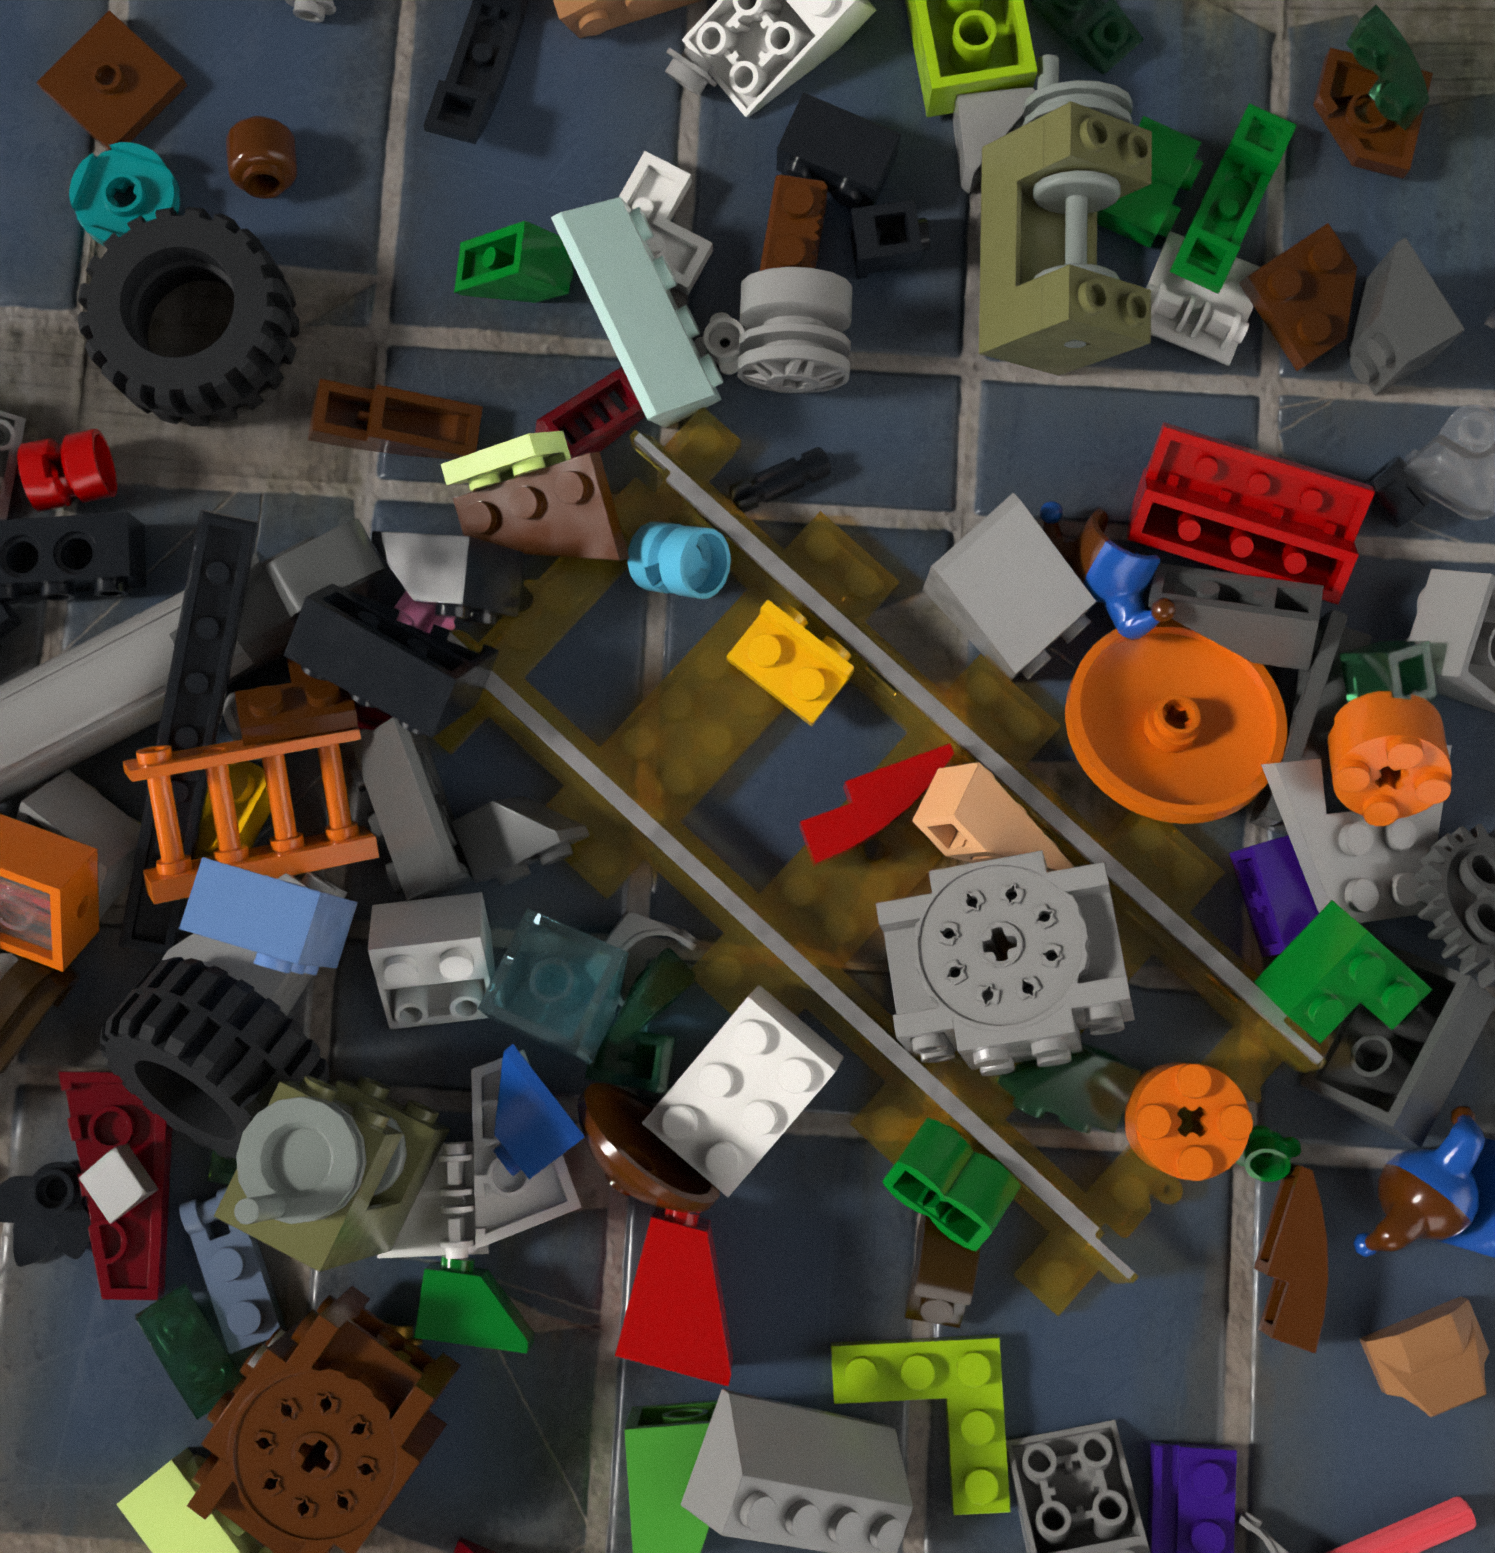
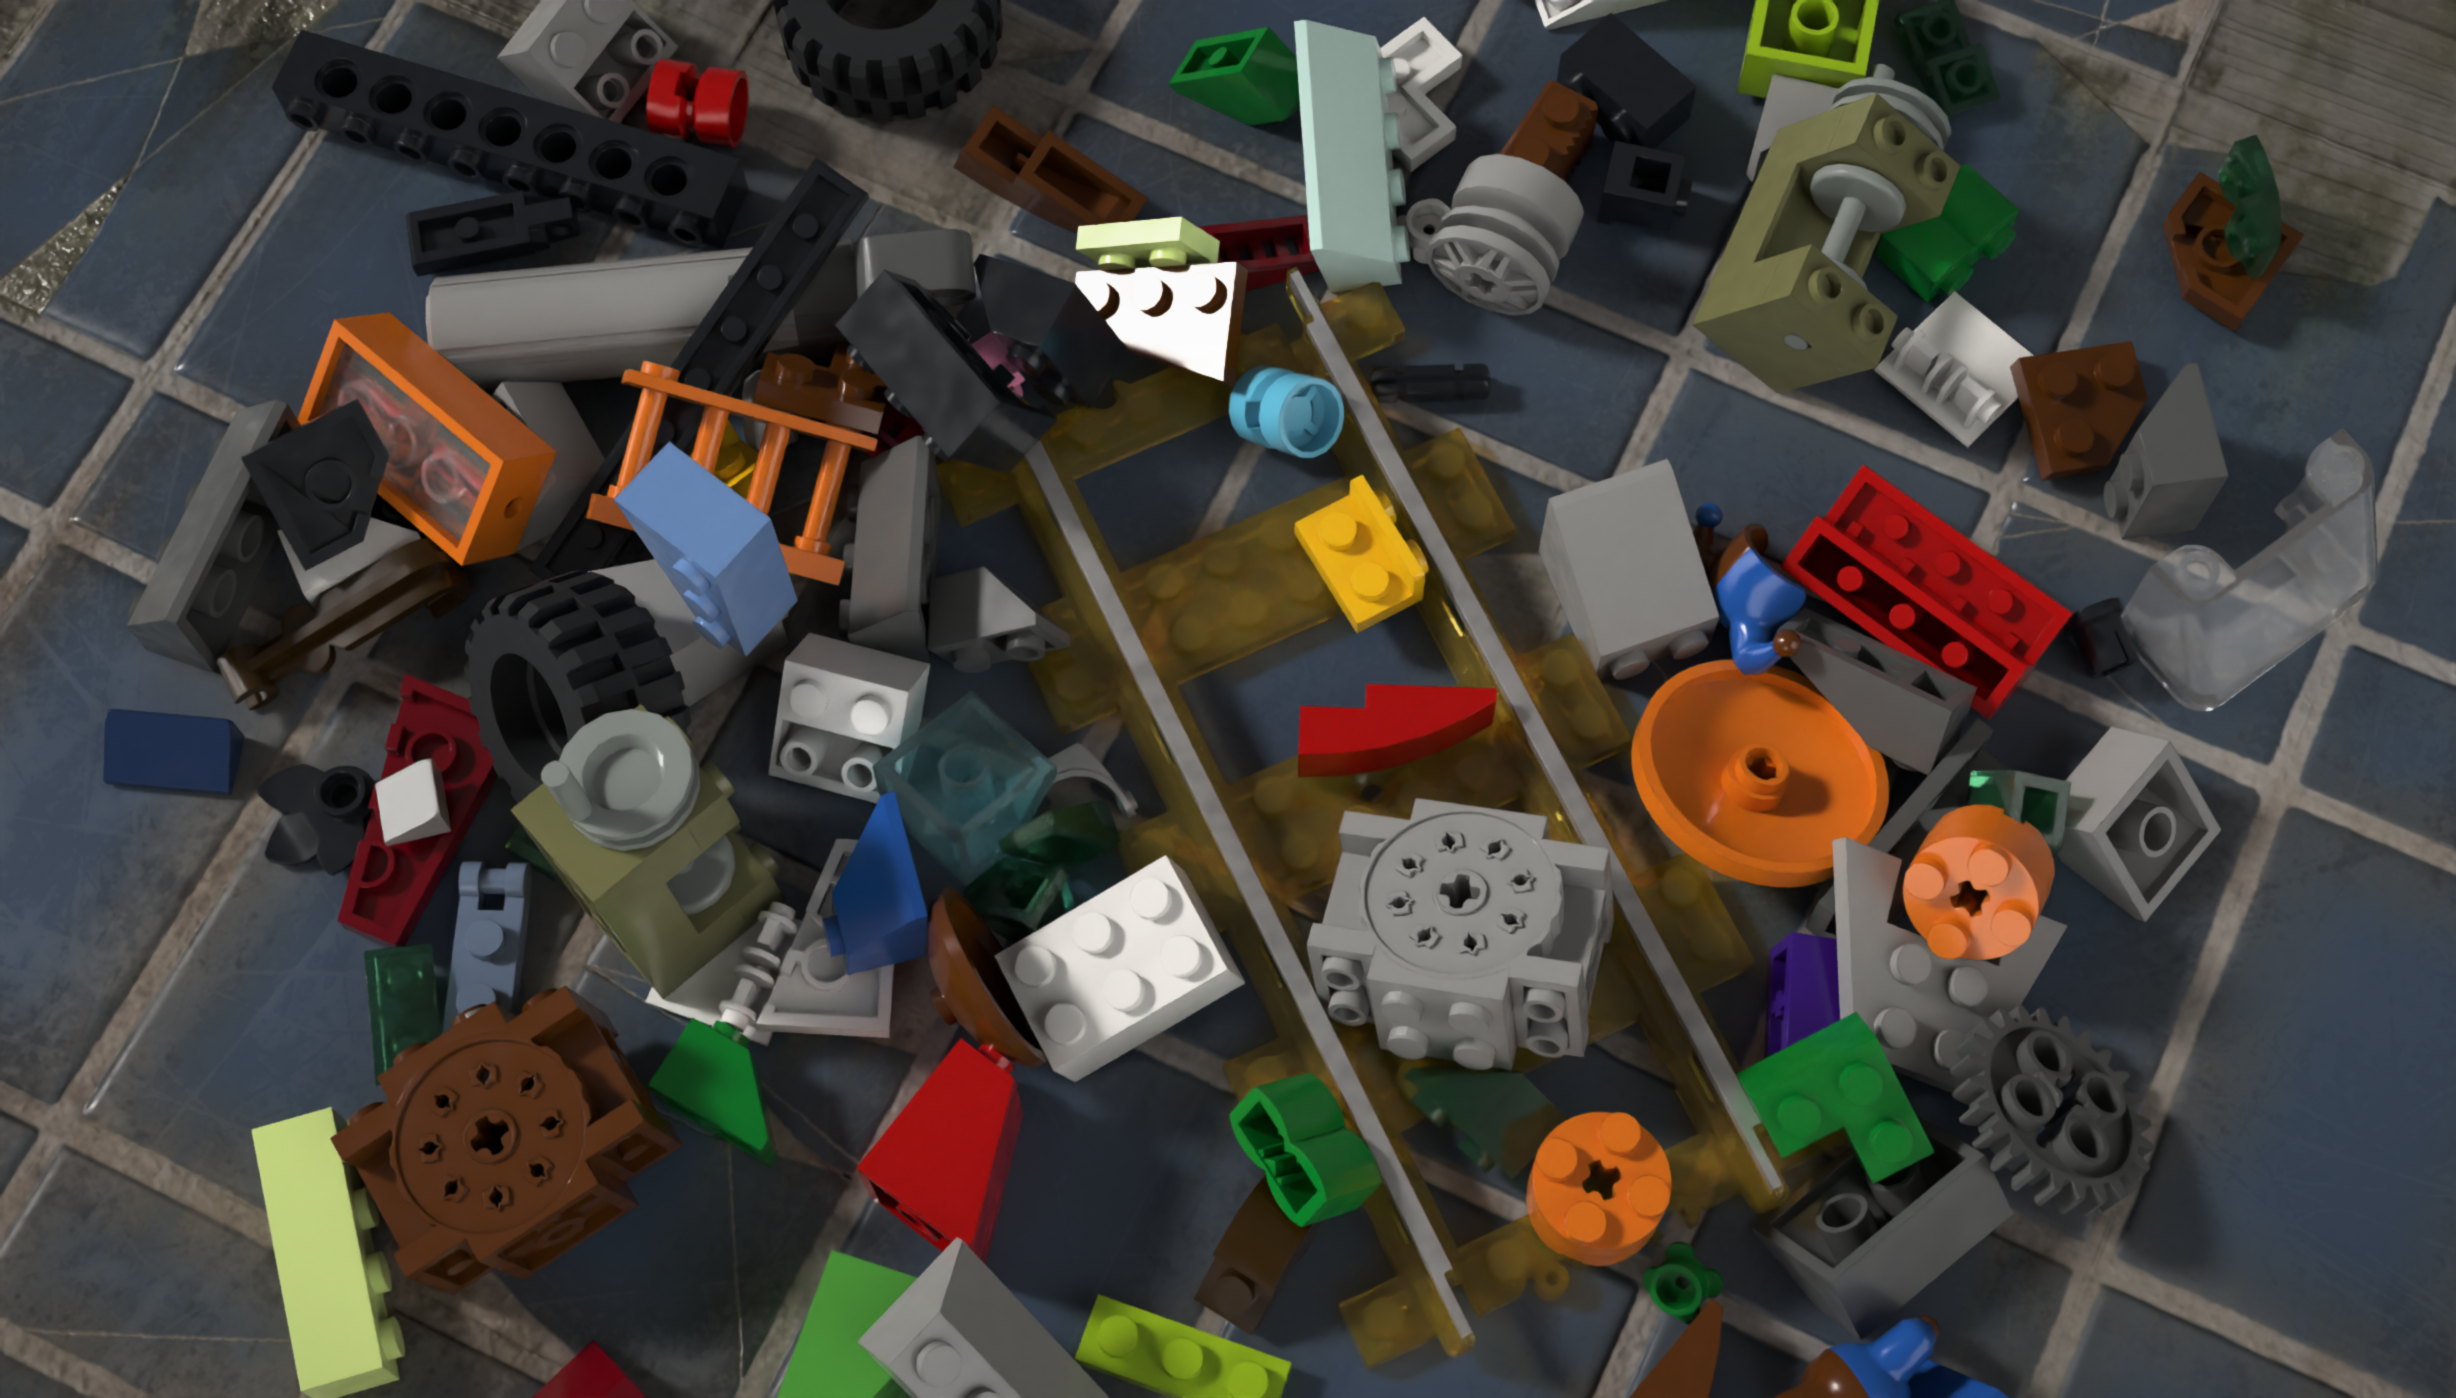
camera: 20 degrees right, 15 degrees down
light nougat slope [912,762,1074,872] -> none
green slope [1169,103,1297,294] -> none

